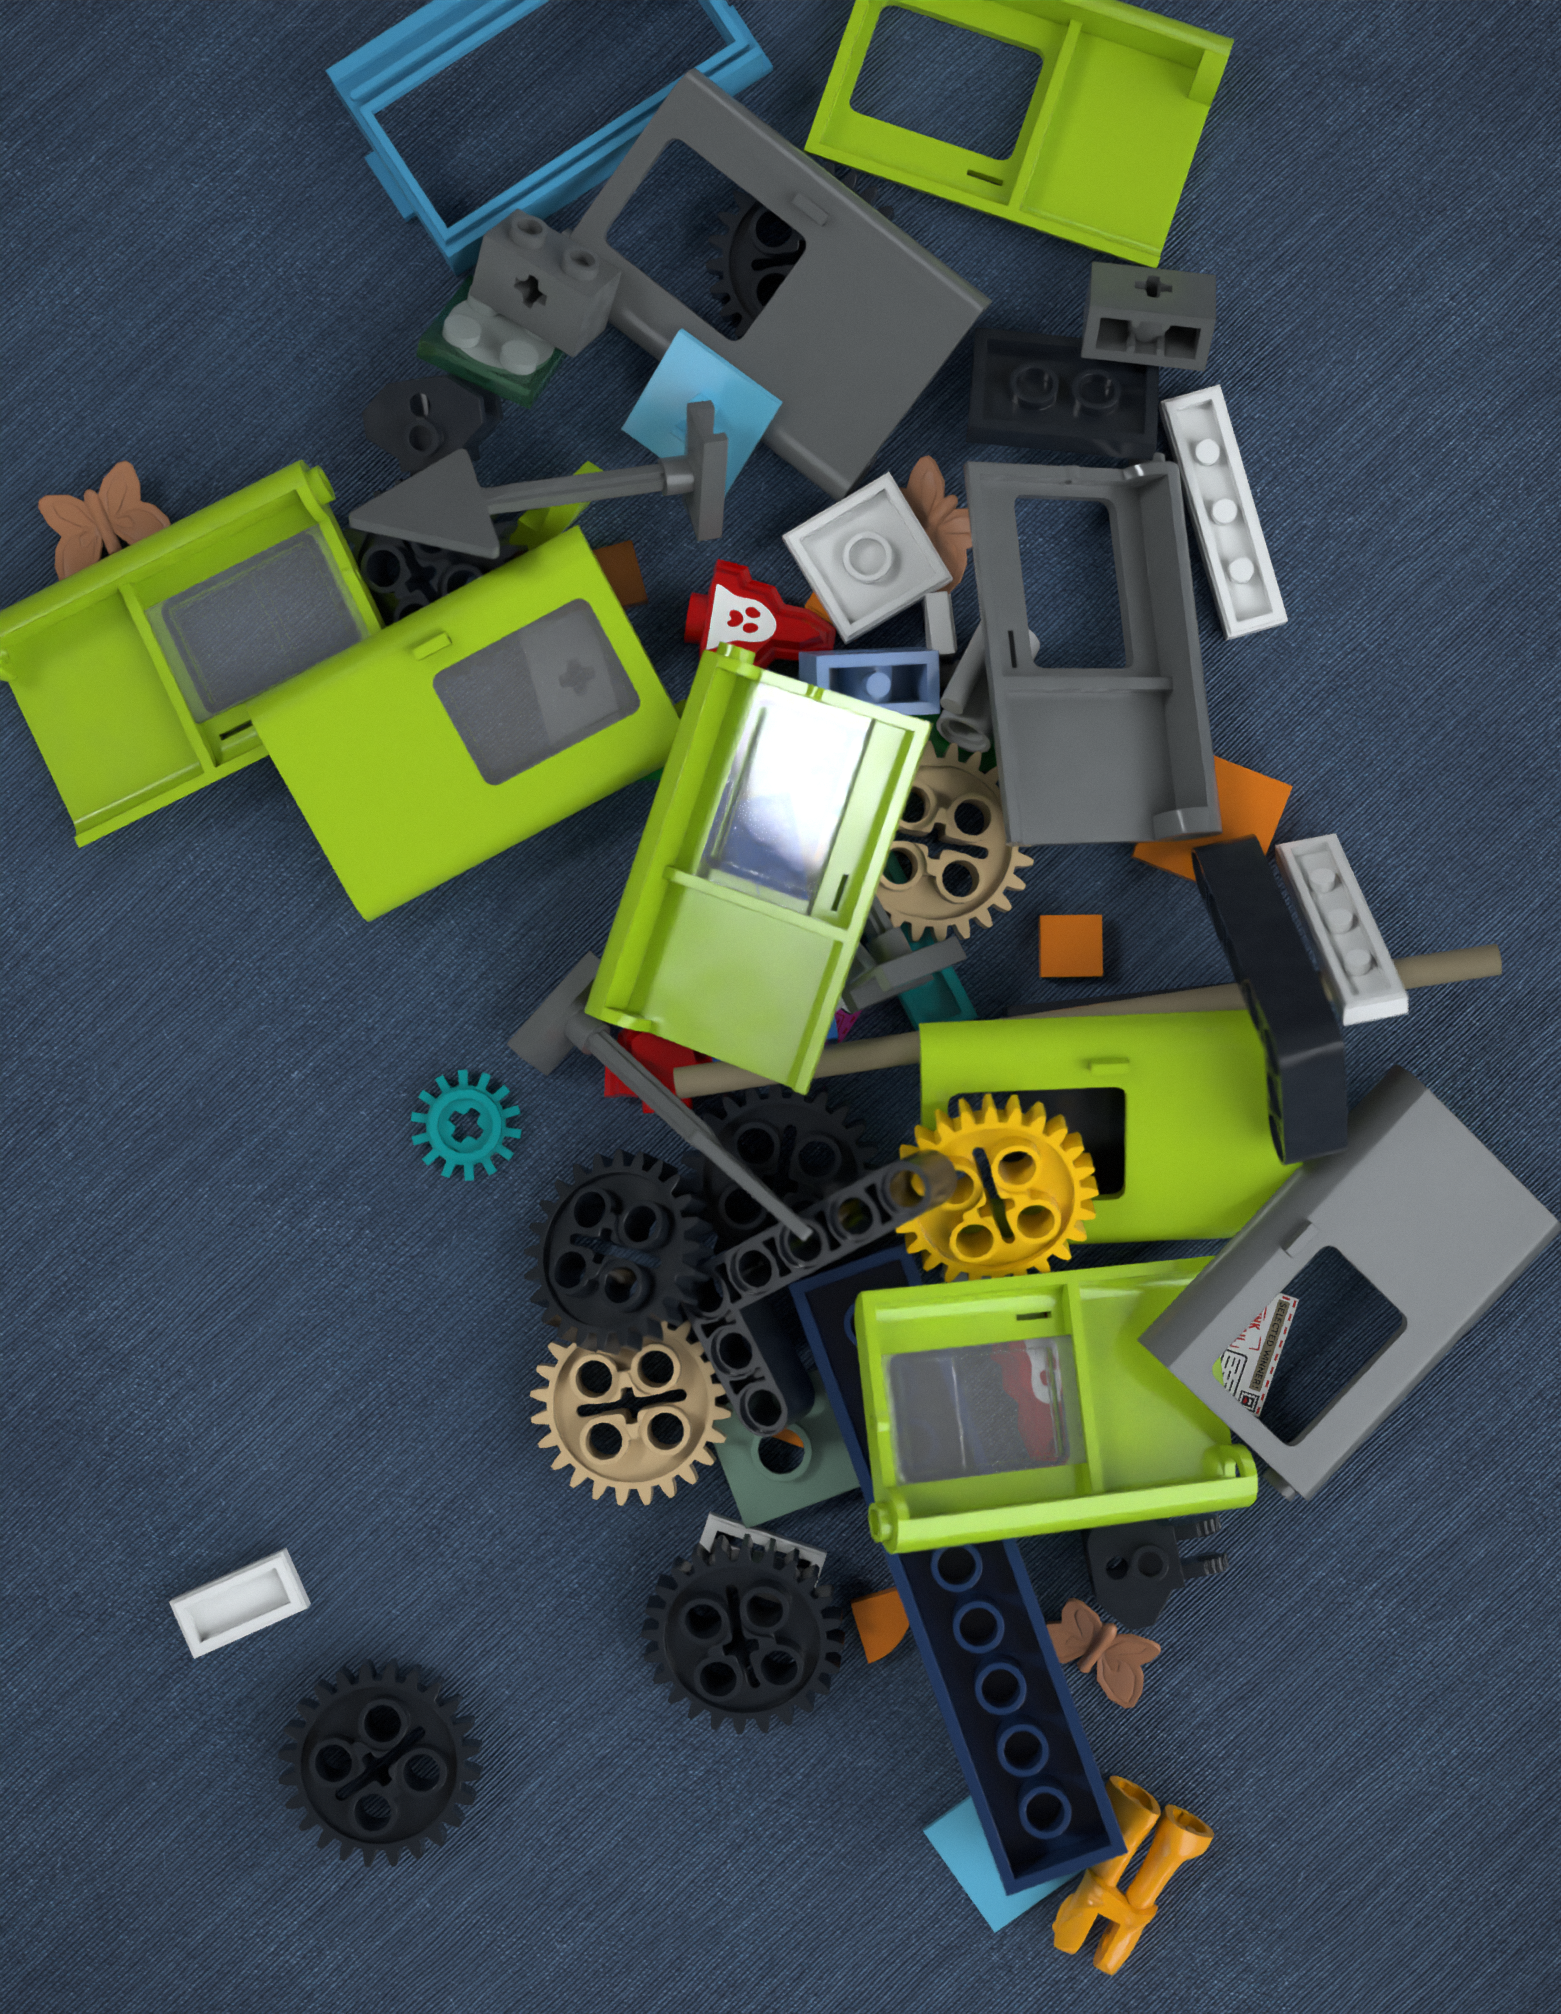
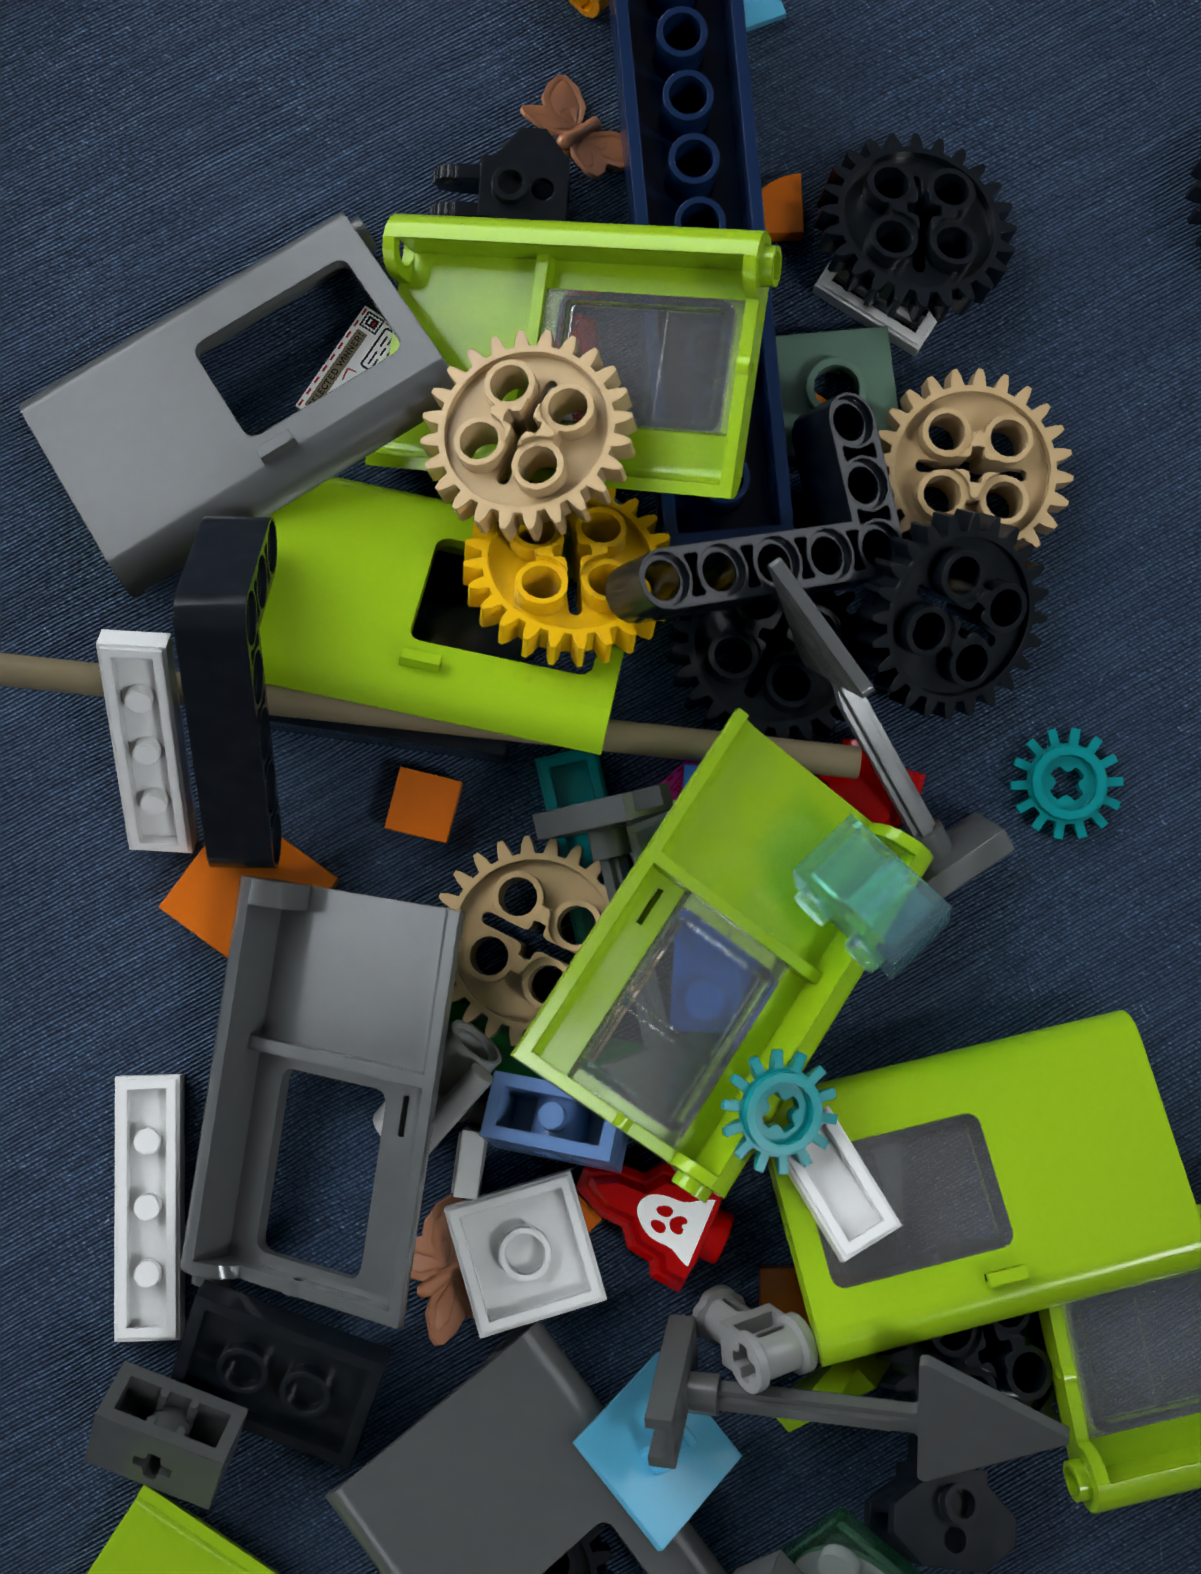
camera: 175 degrees left, 5 degrees down
none -> tan gear [420,330,637,541]
none -> light grey connector [692,1284,818,1395]
none -> teal gear [721,1049,838,1175]
none -> white tile [788,1106,902,1262]
none -> clear light blue brick [793,813,953,980]

